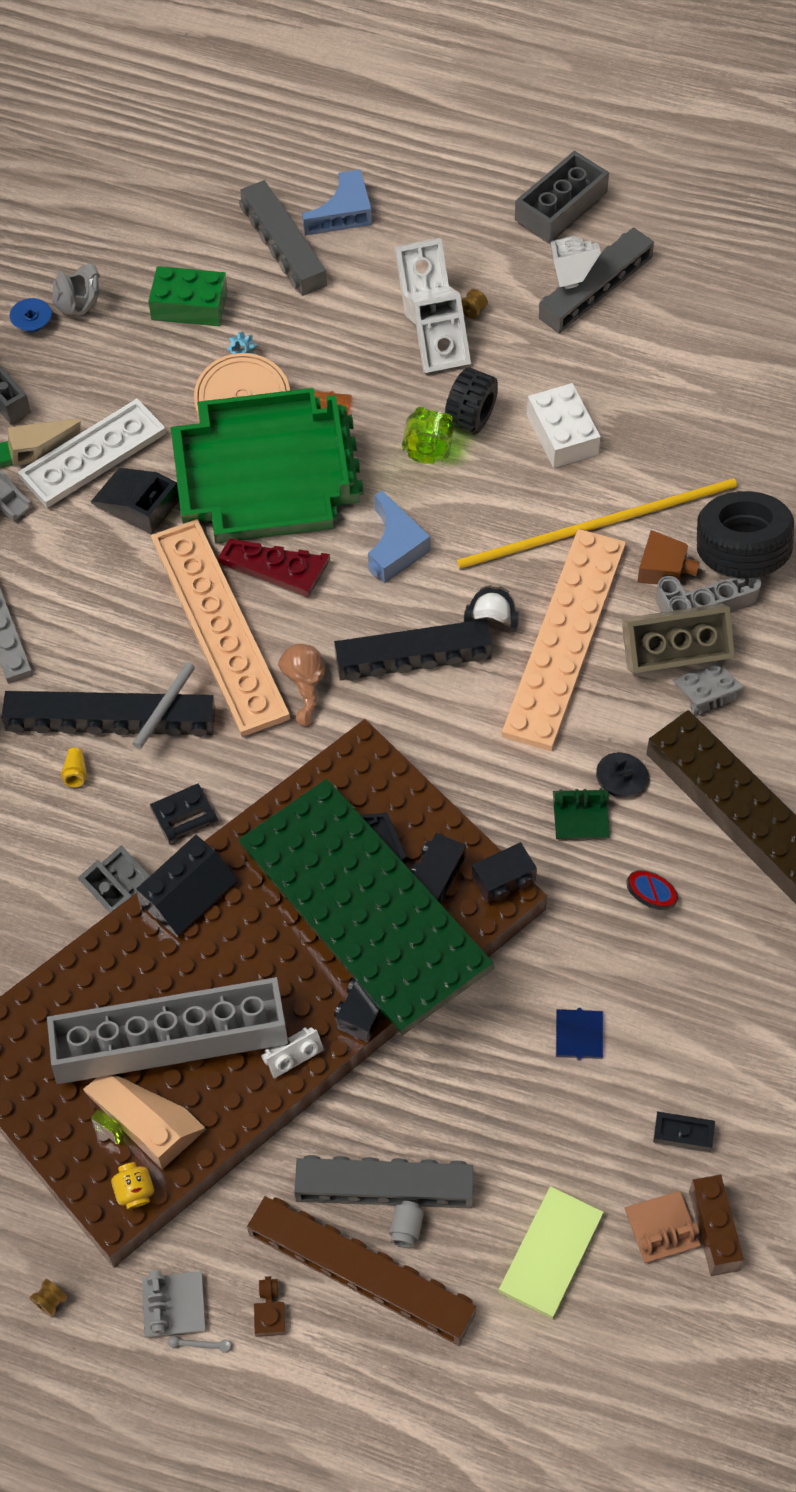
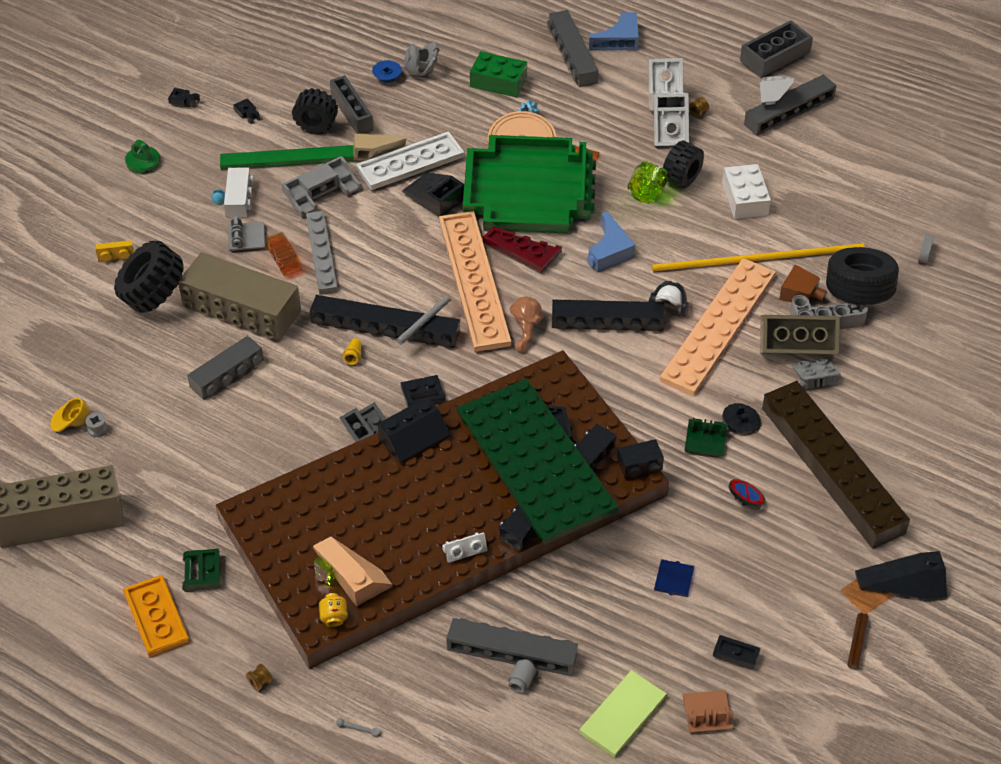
camera: 10 degrees right, 10 degrees down
light grey brick [47,977,288,1084] -> none
light grey hinge [142,1270,205,1338] -> none
reddish brown brick [247,1196,476,1346] -> none
reddish brown plate [254,1276,286,1337] -> none
reddish brown brick [689,1174,744,1276] -> none

